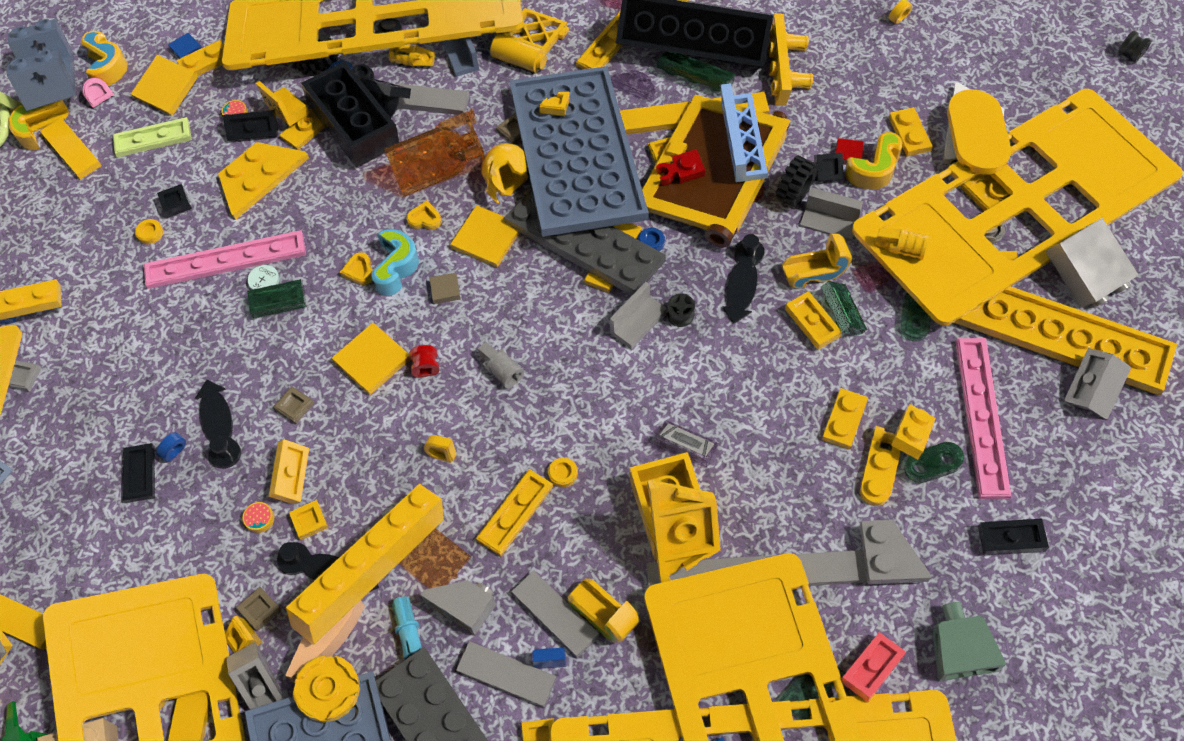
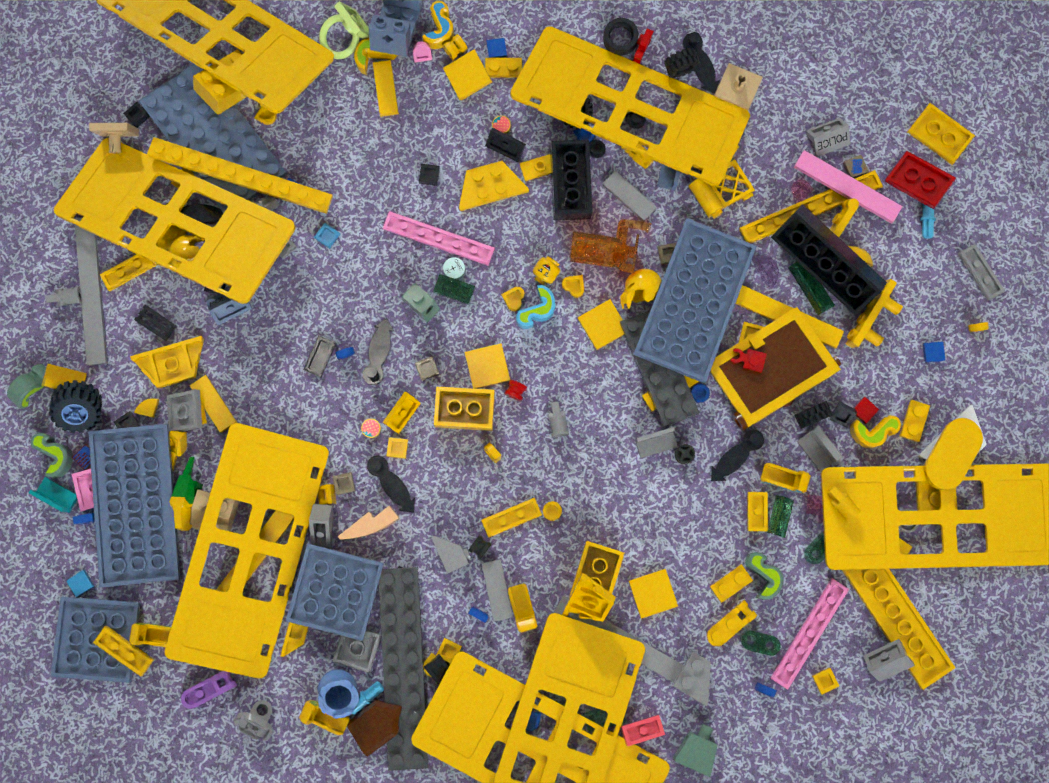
camera: 30 degrees right, 20 degrees up
yellowish green tile [113,117,192,157] -> none
yellow tile [135,219,163,244] -> none
yellow panel [255,81,310,126] -> none
yellow brick [286,484,444,645] -> none
yellow tile [293,655,360,723] -> none
black tile [361,77,411,118] -> none
medium azure axle [392,596,422,659] -> none
clear orange piece [399,528,471,589] -> none
dark tan tile [430,273,461,304] -> none
light grey tile [456,641,557,708] -> none
yellow tile [540,92,570,116] -> none
slope [654,420,719,469] -> none
light blue fence [721,83,768,182] -> none
yellow plate [891,404,936,460] -> none
black plate [978,518,1049,555] -> none
brick [1045,218,1138,307] -> none
none -> dark azure tile [314,223,340,249]
none -> sand green torso [401,283,440,323]
none -> yellow brick [434,386,495,431]
none -> yellow wheel [442,34,468,60]
none -> pearl dark grey wheel [468,535,492,560]
none -> yellow head [533,256,560,285]
none -> yellow tile [628,569,678,619]
none -> sand green animal [745,552,784,600]
none -> blue tile [755,682,777,698]
none -> yellow tile [812,667,839,695]
none -> blue tile [922,342,946,363]

